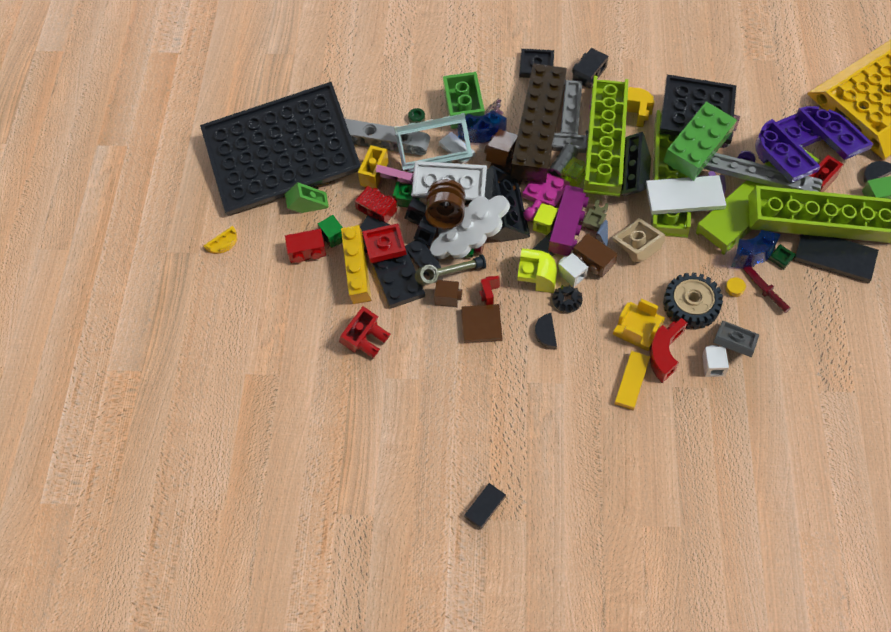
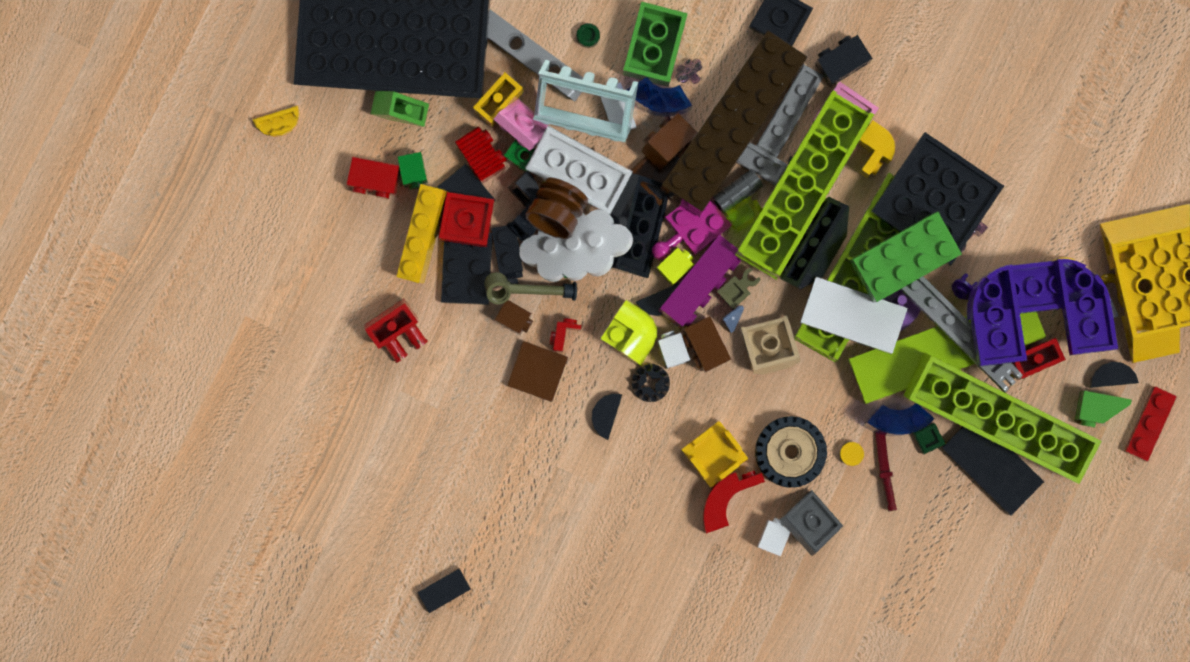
camera: 20 degrees right, 25 degrees up
yellow tile [615,351,650,410] -> none

